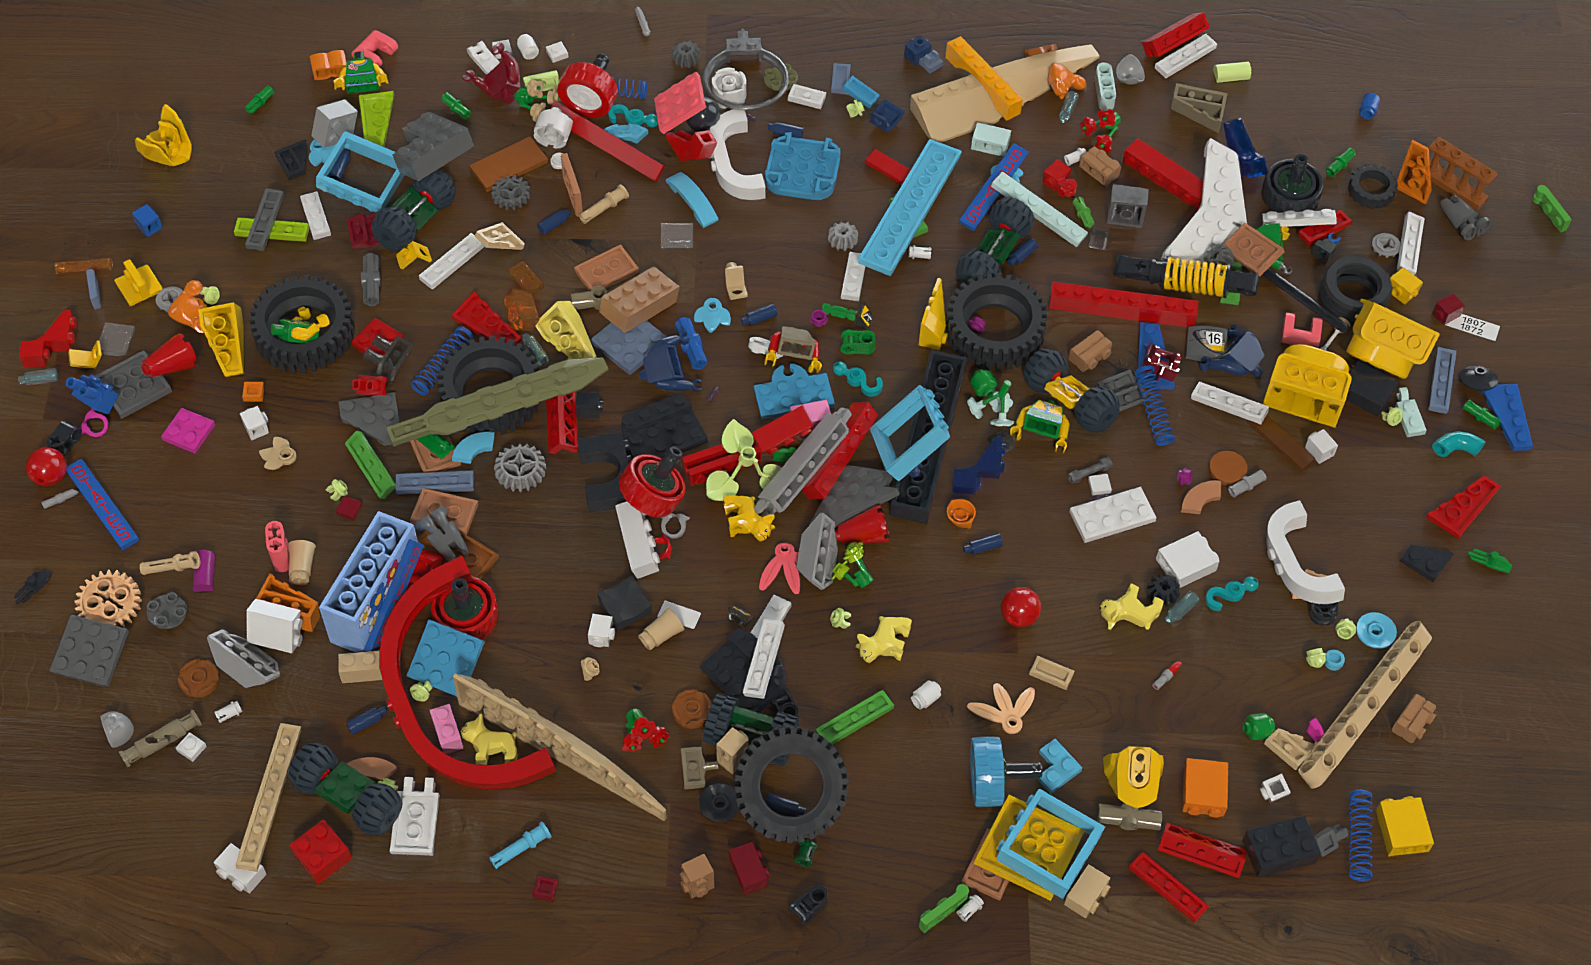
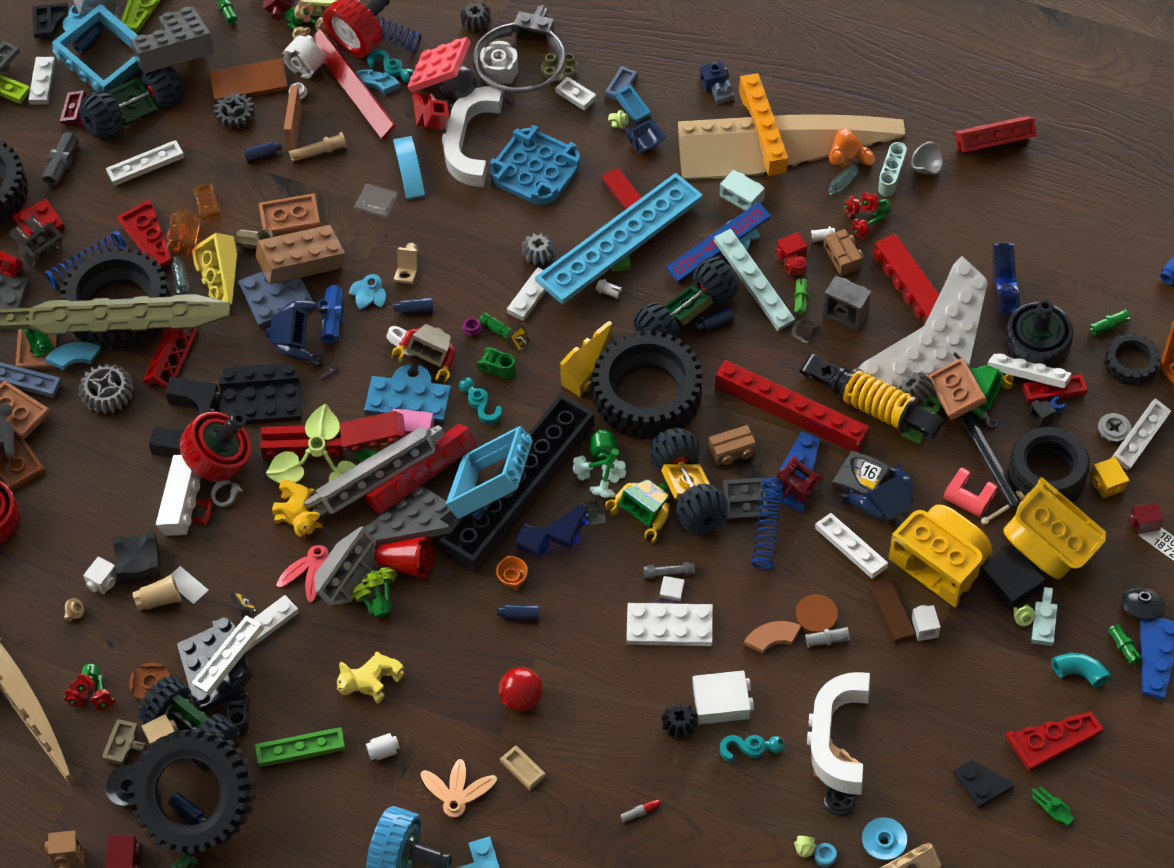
camera: 25 degrees right, 0 degrees up
yellow bracket [396,241,432,269] -> none
tan wing [475,222,525,250] -> none
black brick [576,392,604,419] -> none
dark blue cylinder [768,122,803,138] -> none
yellowish green plate [830,608,851,629] -> none
magenta plate [969,316,986,333] -> none
dark orange tile [1024,43,1058,57] -> none
light yellow animal [1100,584,1163,630] -> none
white plate [1155,34,1217,78] -> none
clear light blue cylinder [1165,591,1199,623] -> none
dark tan wedge [1171,83,1228,133] -> none
magenta plate [1177,467,1193,486] -> none
yellowish green brick [1213,62,1251,83] -> none
yellowish green plate [1336,618,1356,639] -> none
sand blue plate [1428,347,1456,414] -> none

